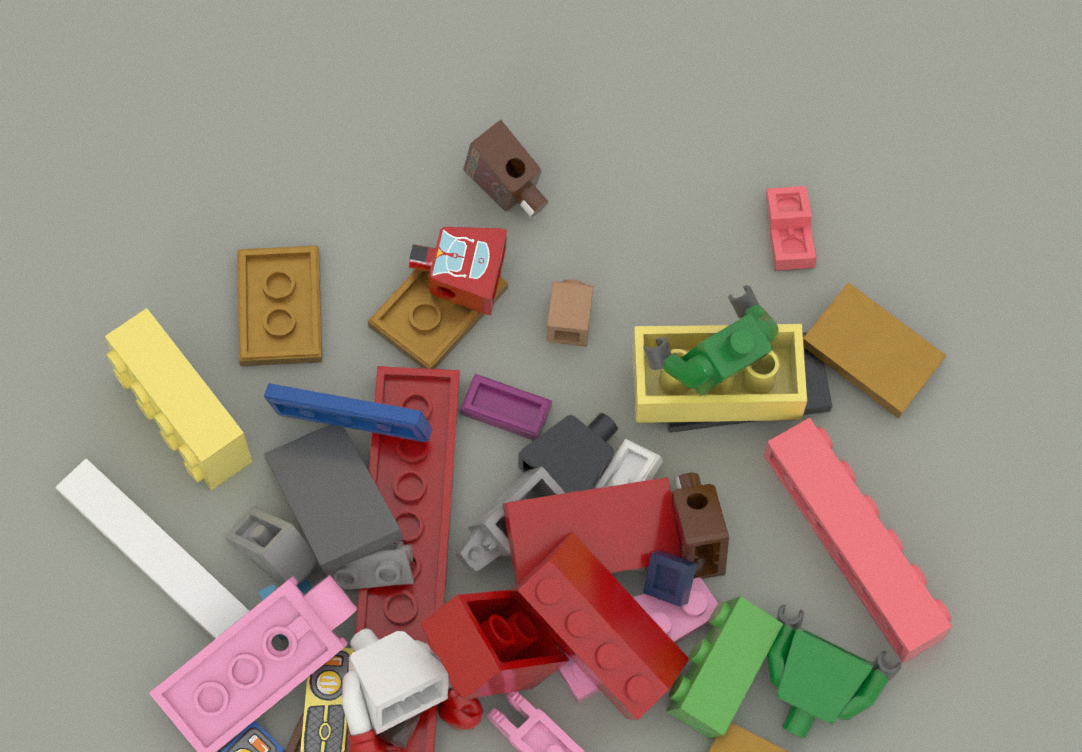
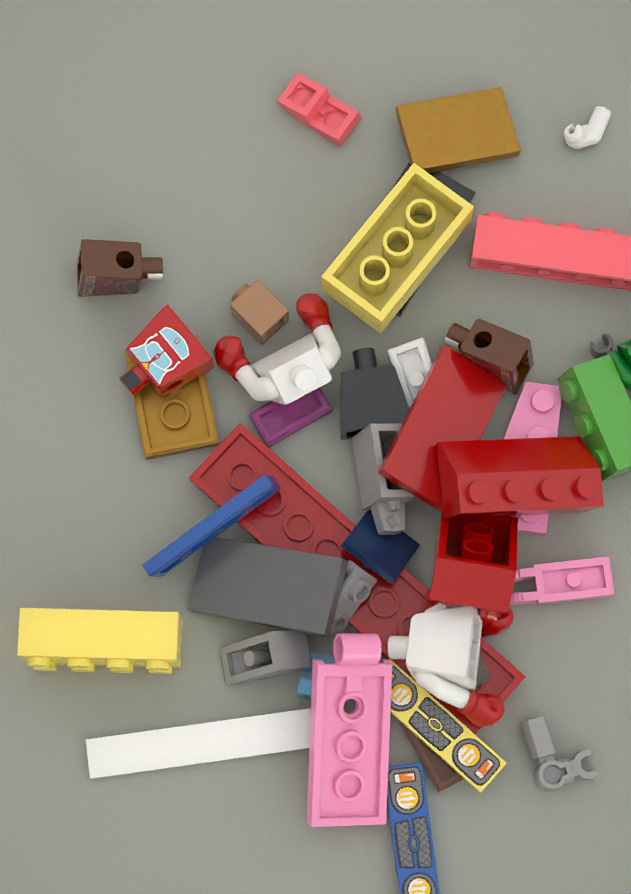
camera: 50 degrees left, 10 degrees up
pearl gold tile [238,245,322,366] -> none
green torso [643,285,779,396] -> none
dark blue plate [643,550,697,607] -> none
none -> white torso [213,293,341,405]
none -> dark blue piece [341,510,420,585]
none -> white arm [563,106,612,149]

